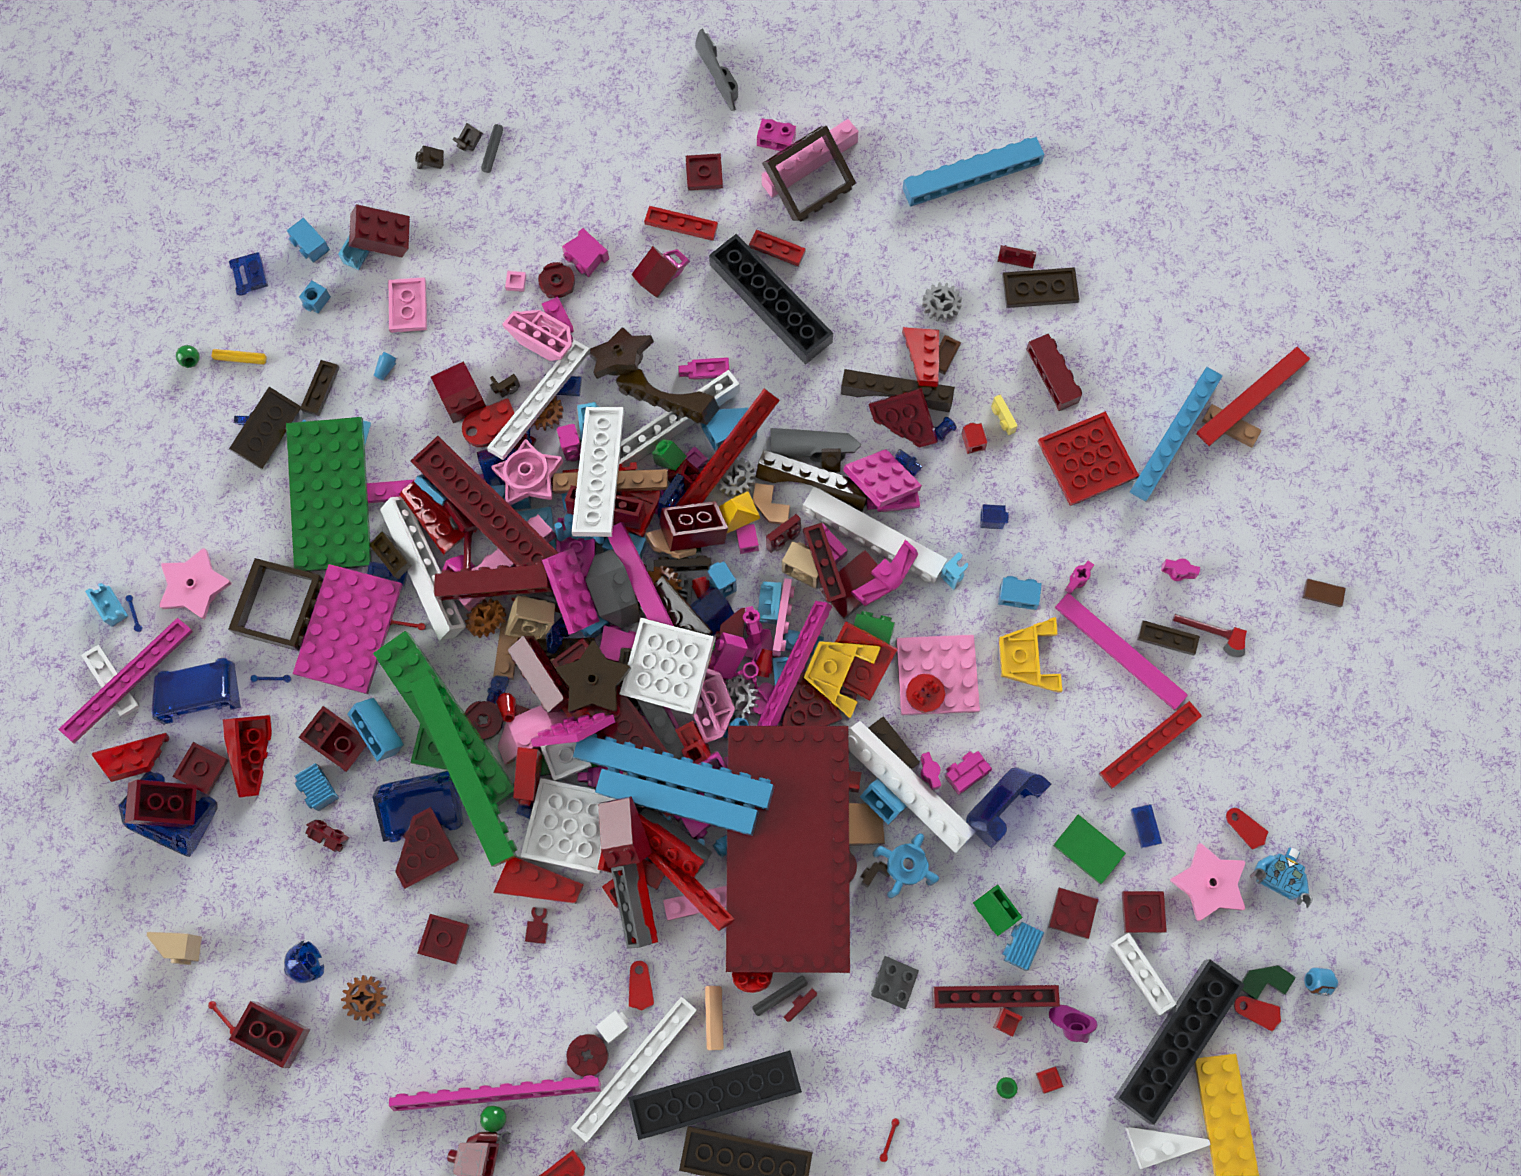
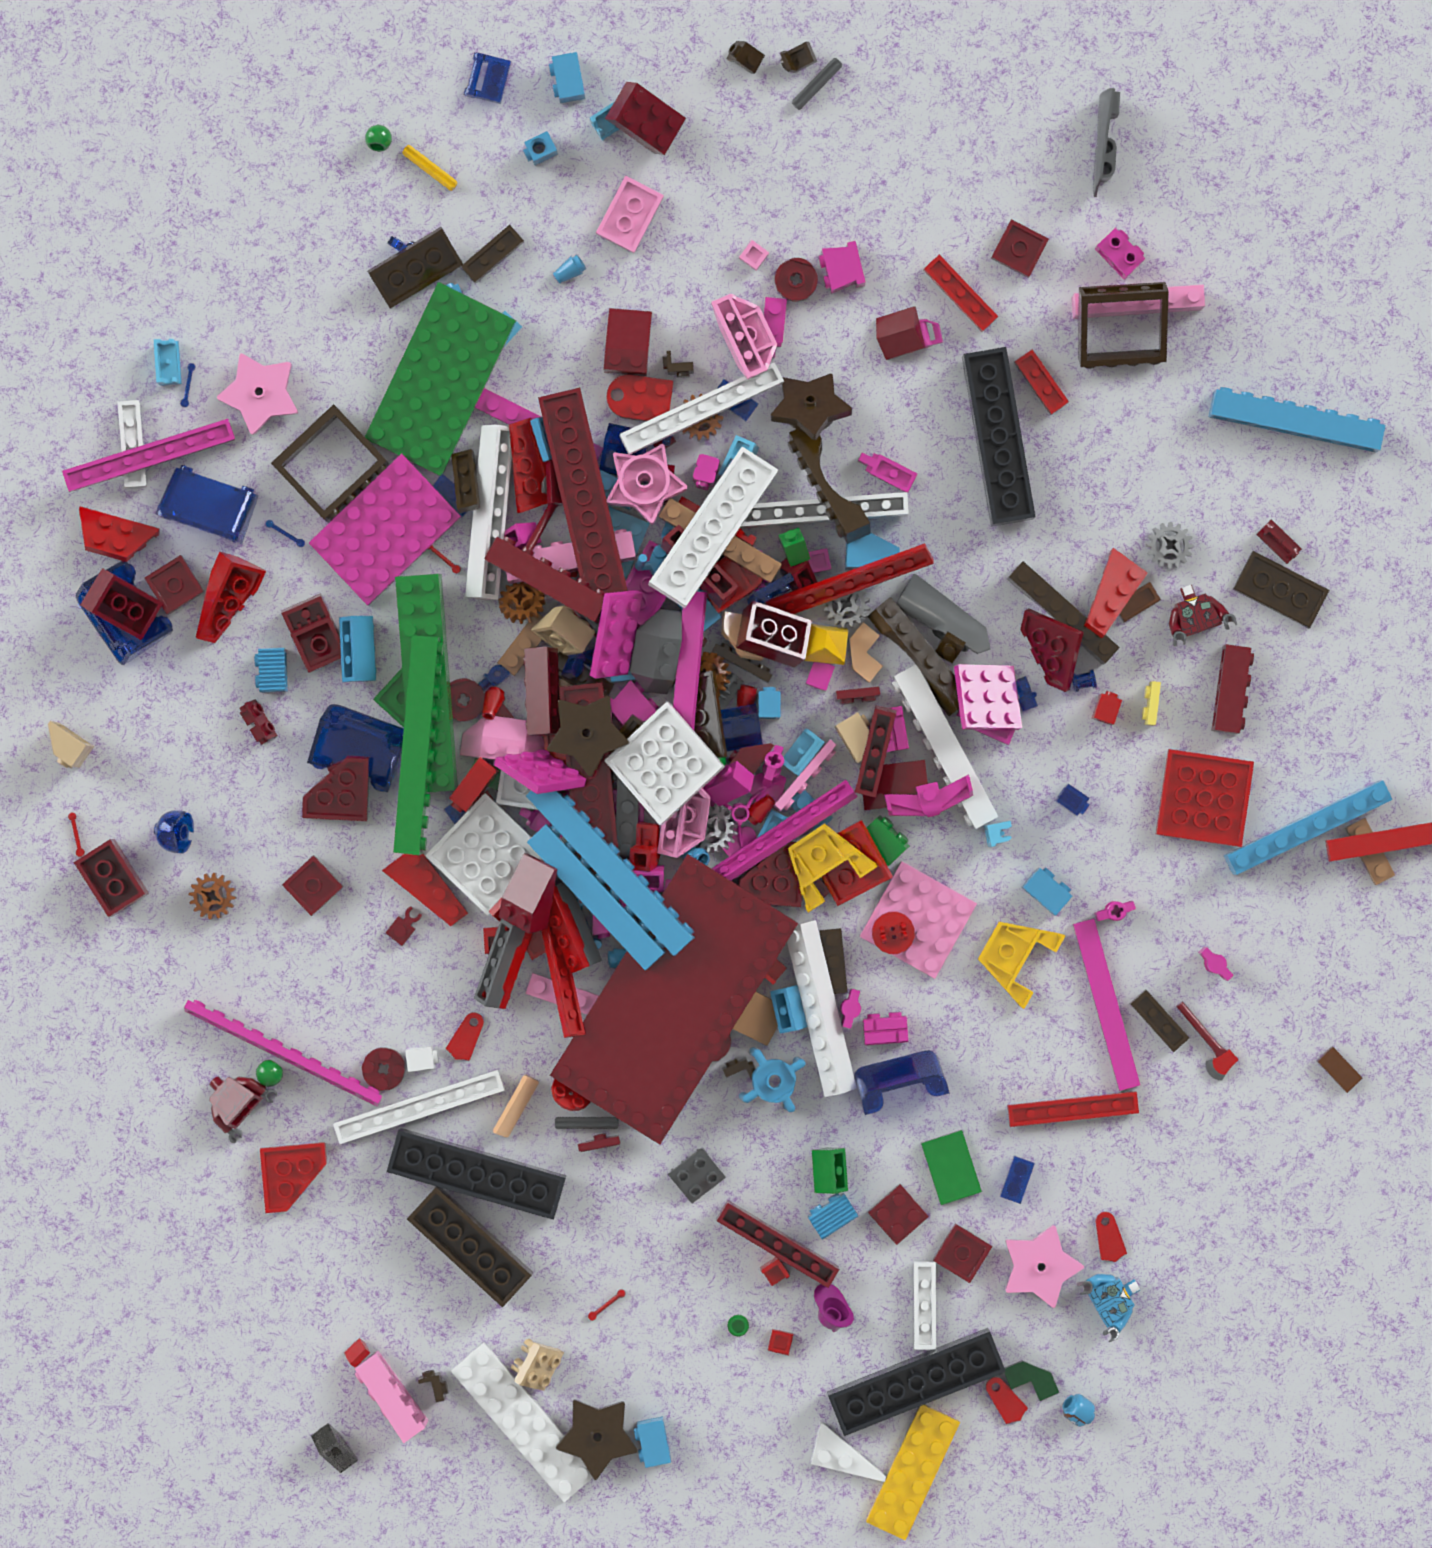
camera: 25 degrees right, 15 degrees up
none -> dark red torso [1168,585,1237,646]

